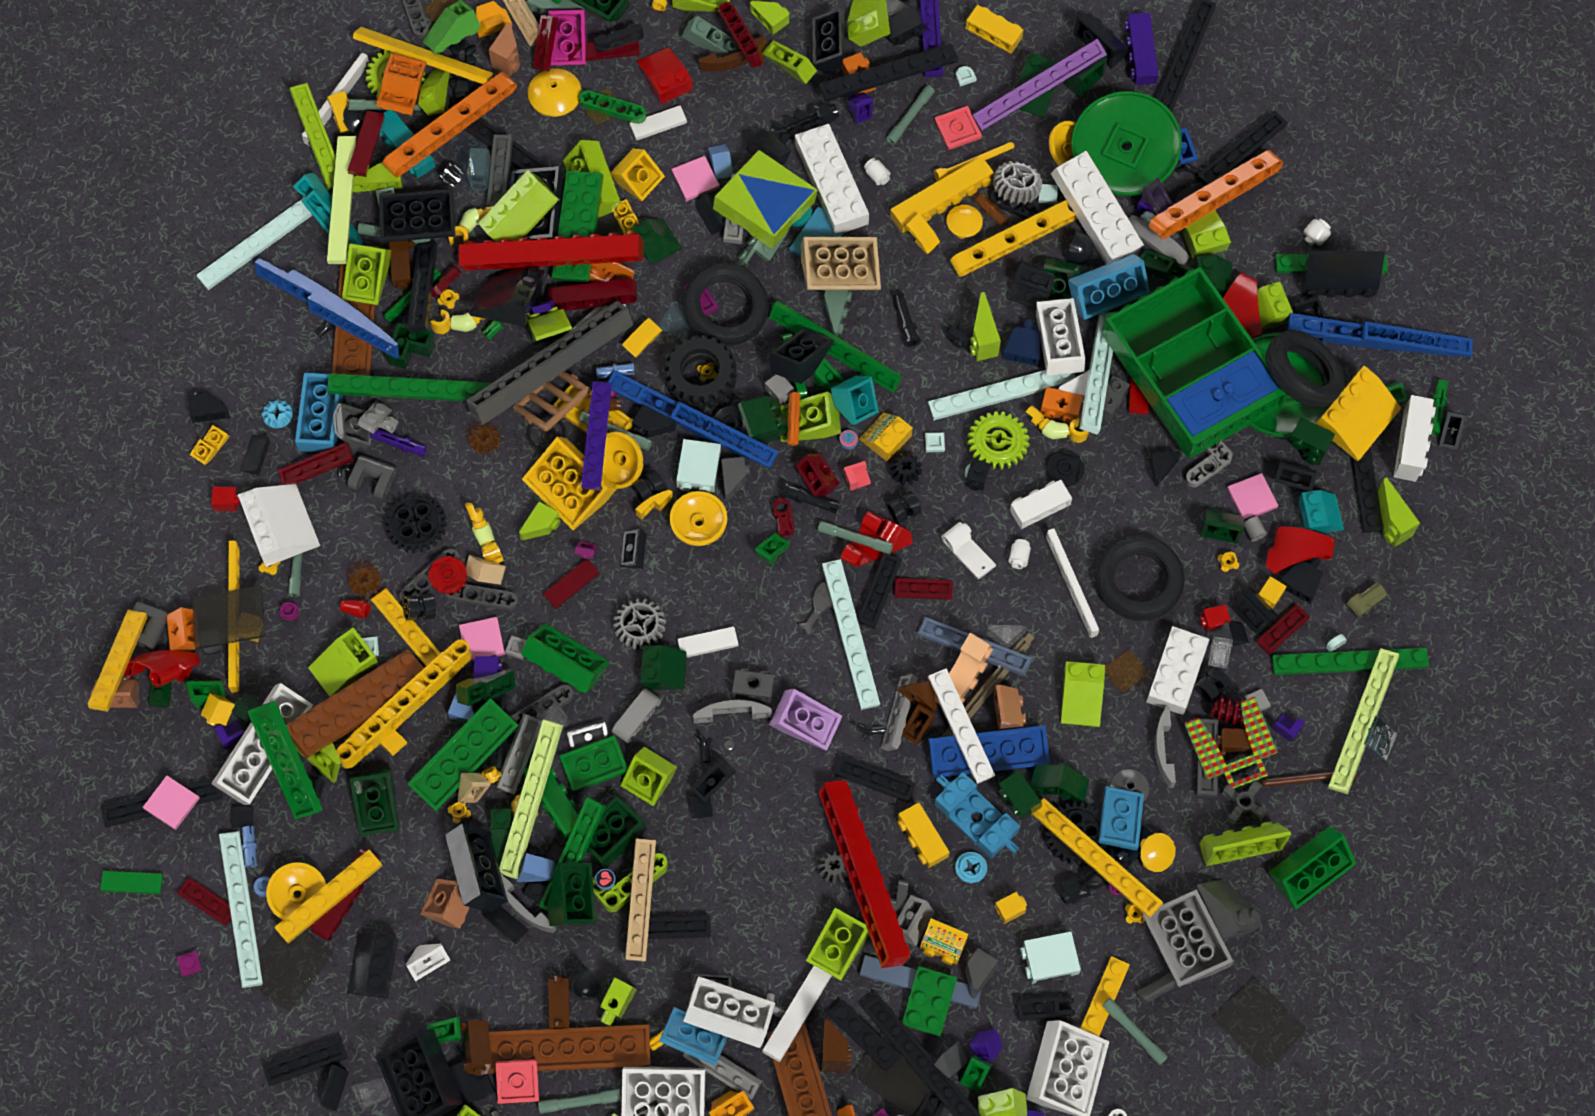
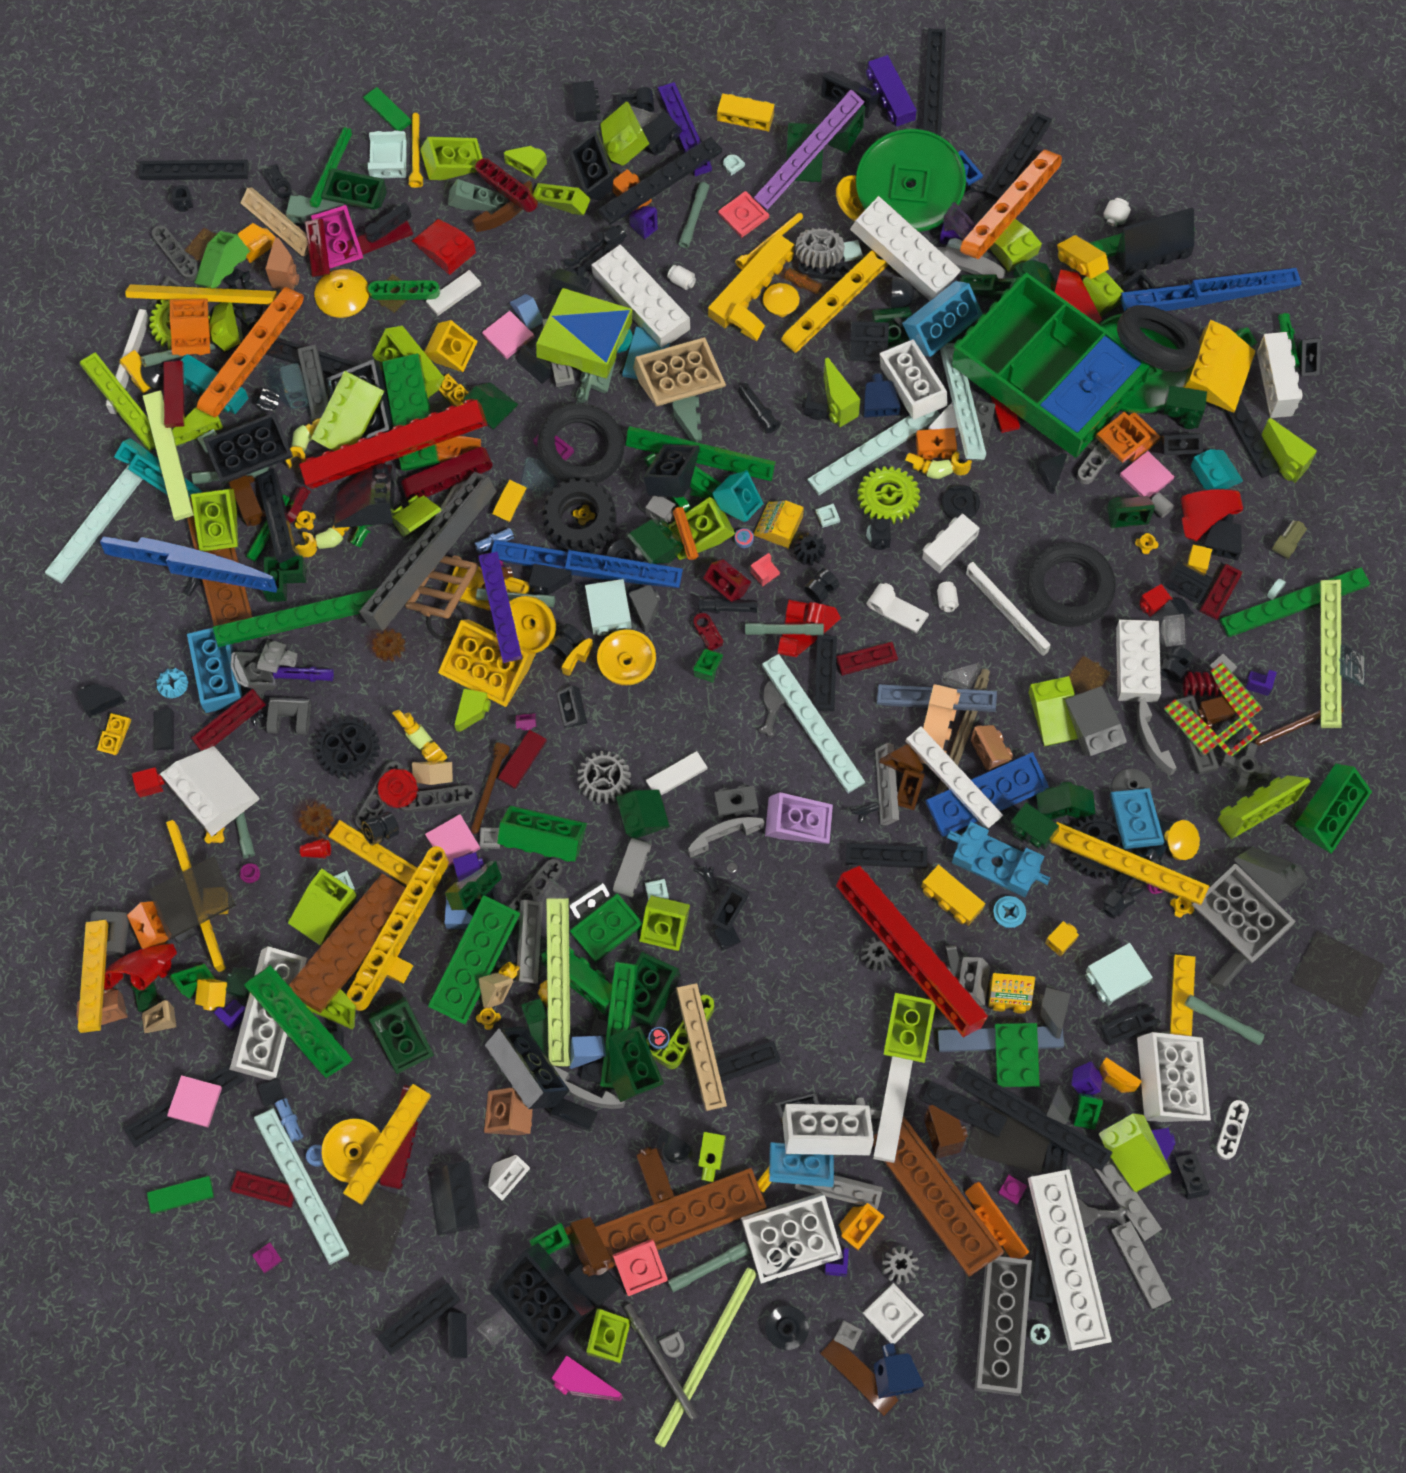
camera: 15 degrees left, 0 degrees up
dark purple tile [532,299,555,314] -> none
none -> tan slope [142,1000,176,1033]
none -> reddish brown piece [471,742,510,834]
none -> light aqua tile [645,879,669,901]
none -> yellow brick [1057,235,1109,279]
none -> dark grey slope [1065,686,1127,756]
none -> orange bracket [1096,412,1161,463]
none -> light orange slope [1099,1057,1142,1093]

